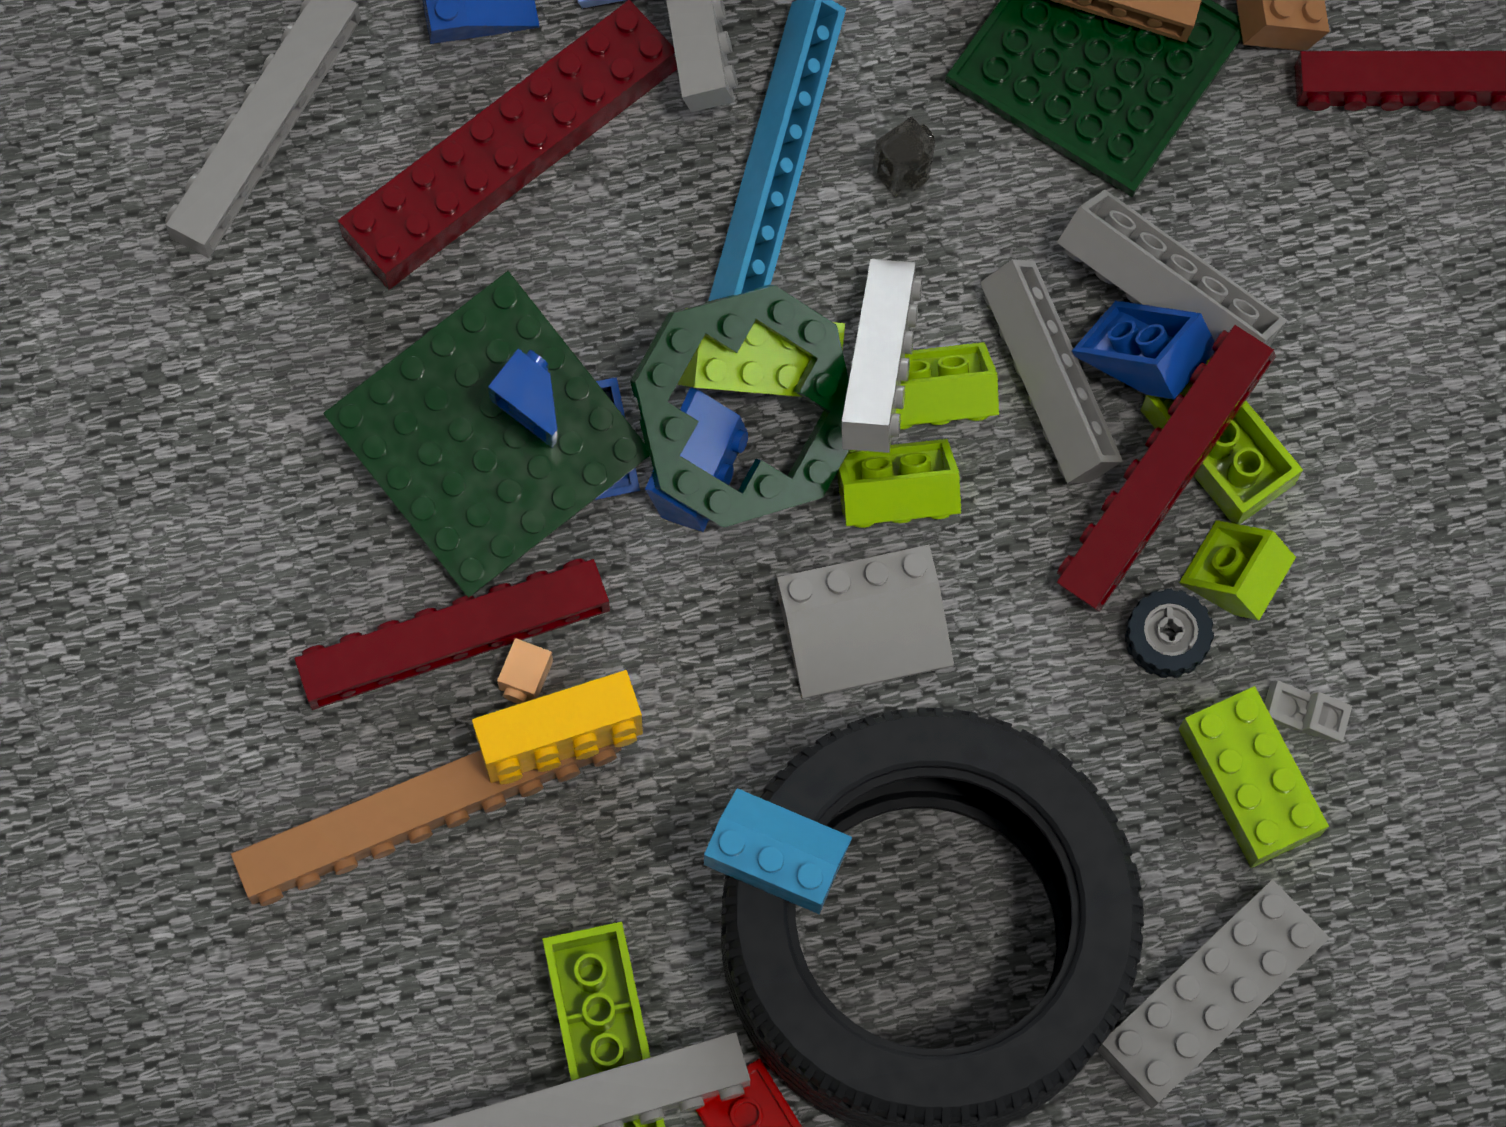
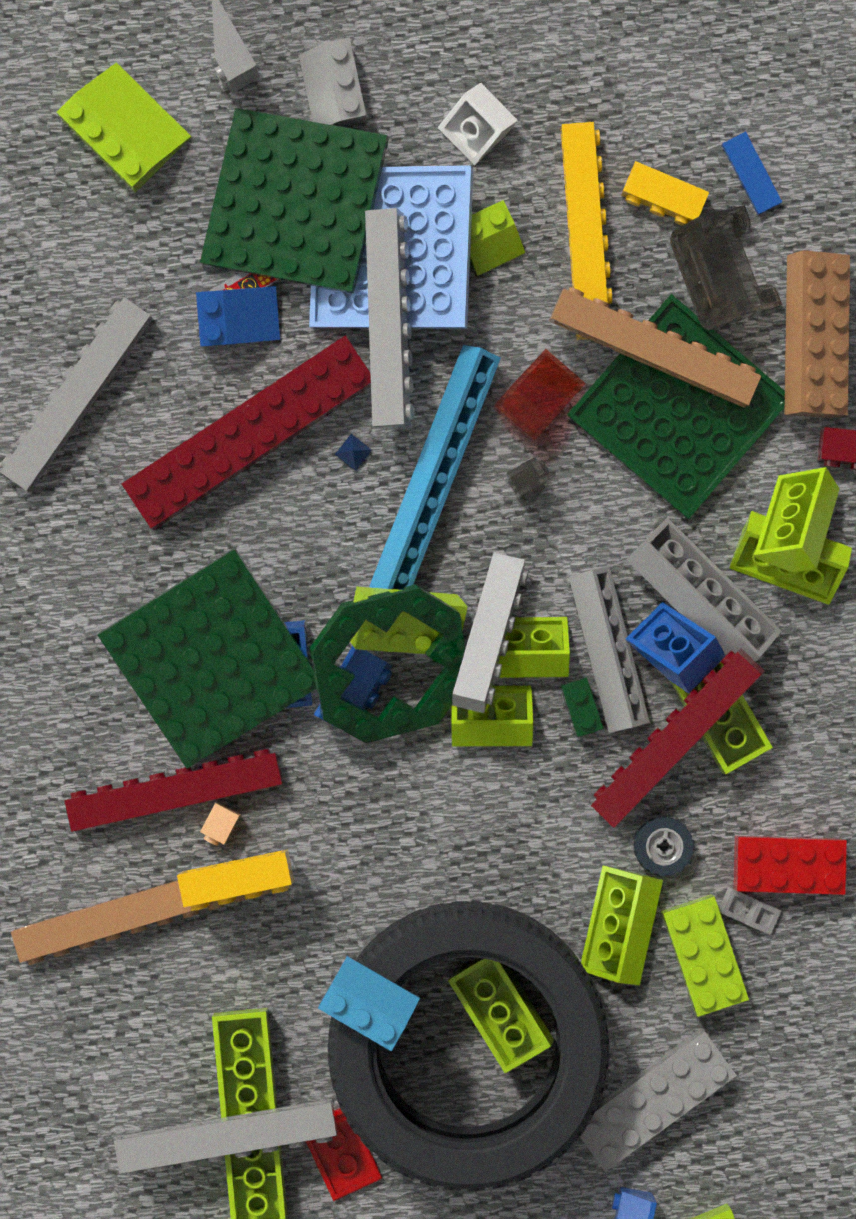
camera: 10 degrees right, 15 degrees up
blue slope [488,349,557,448] -> none
light grey slope [776,545,954,699] -> none
lime slope [1179,520,1296,621] -> none
none -> dark blue slope [335,434,372,471]
none -> lime brick [448,958,554,1073]
none -> clear red slope [493,349,586,444]
none -> dark green brick [560,678,603,737]
none -> lime slope [581,866,663,986]
none -> lime slope [729,511,852,605]
none -> red brick [733,835,847,895]
none -> lime slope [754,467,840,573]

